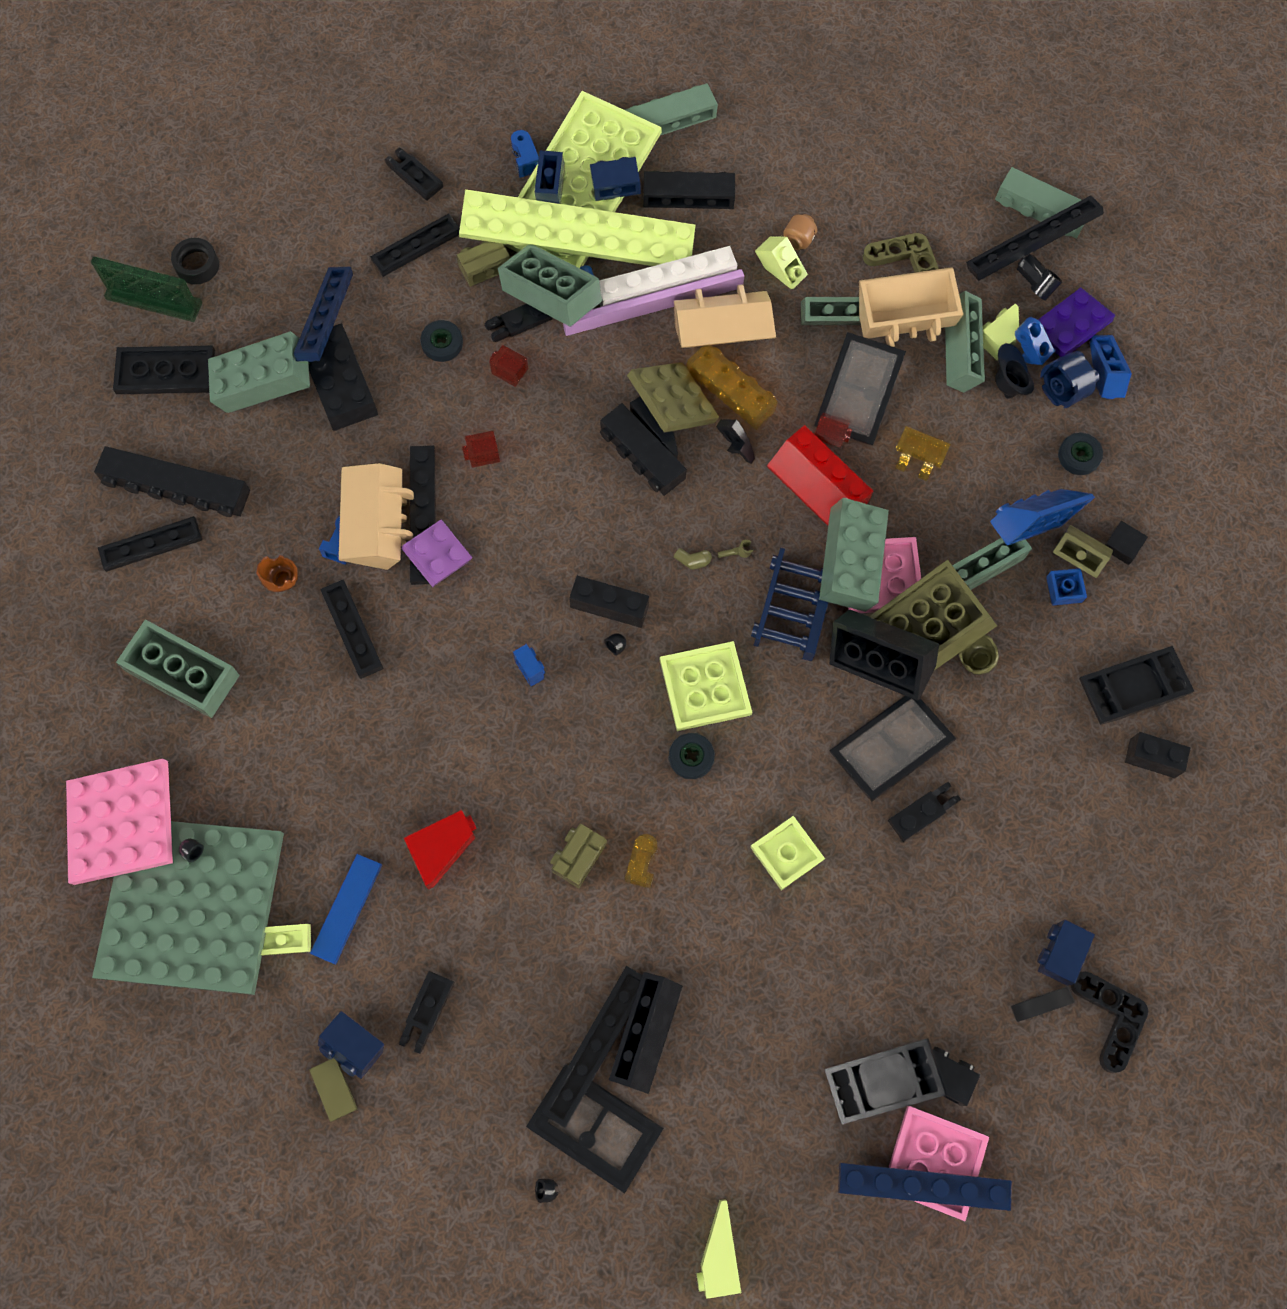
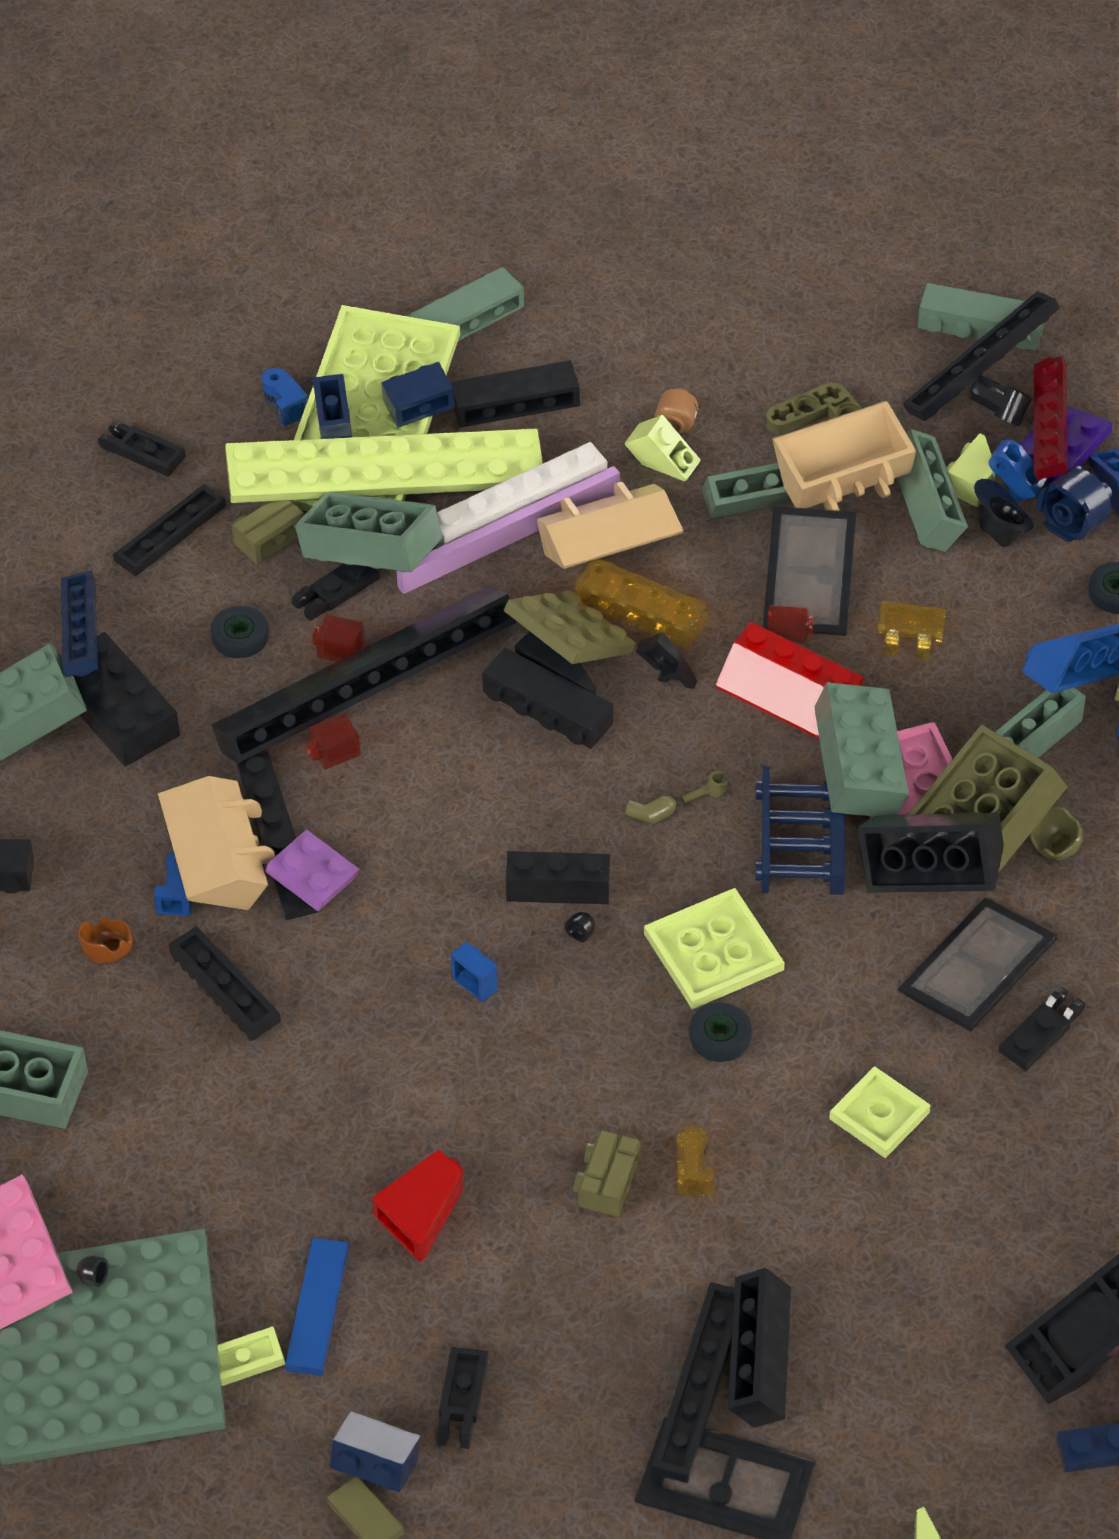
camera: 10 degrees left, 20 degrees down
none -> black brick [211,585,517,764]
none -> dark red plate [1034,355,1068,480]

